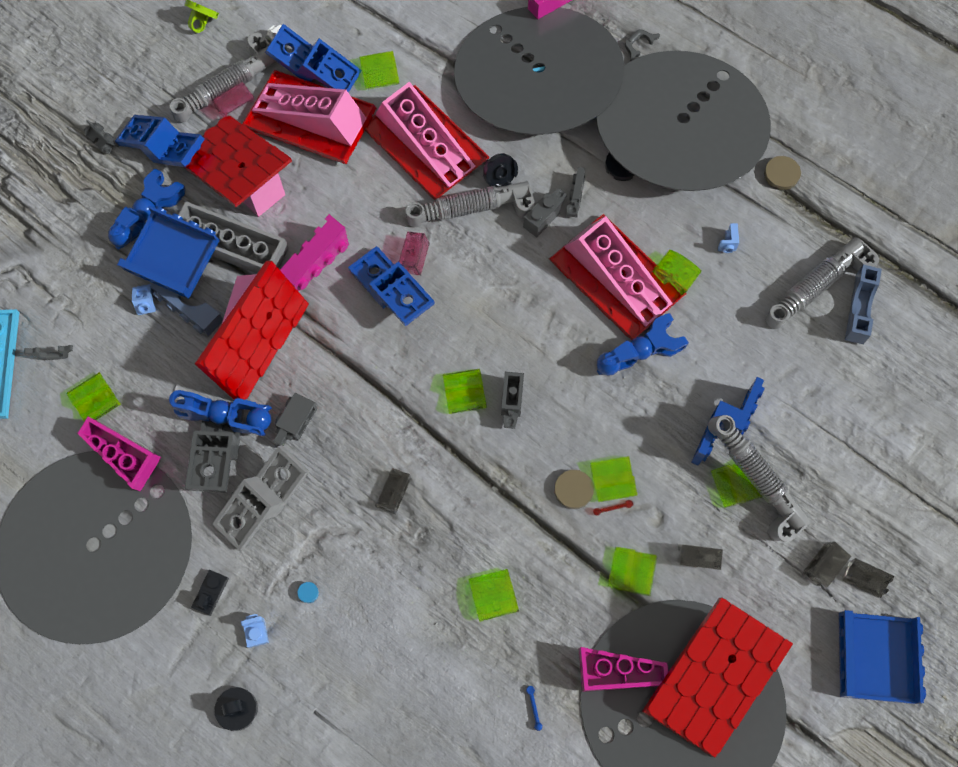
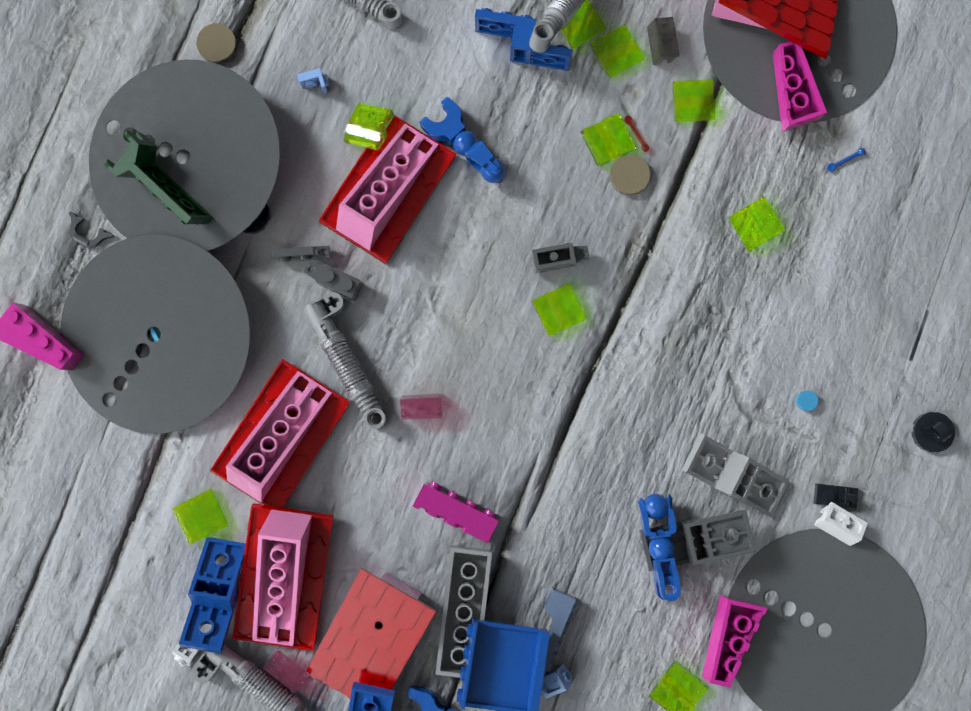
camera: 100 degrees left, 15 degrees up
red piece [195,261,309,400] -> none
light blue bracket [241,614,269,648] -> none
dark grey hinge [273,392,318,446] -> none
blue bracket [348,246,435,327] -> none
clear smoke hinge [375,468,411,515] -> none
black tile [483,153,518,187] -> none
none -> dark green hinge [104,130,213,225]
none -> clear neon green slope [589,24,644,79]
none -> white hinge [814,502,868,546]

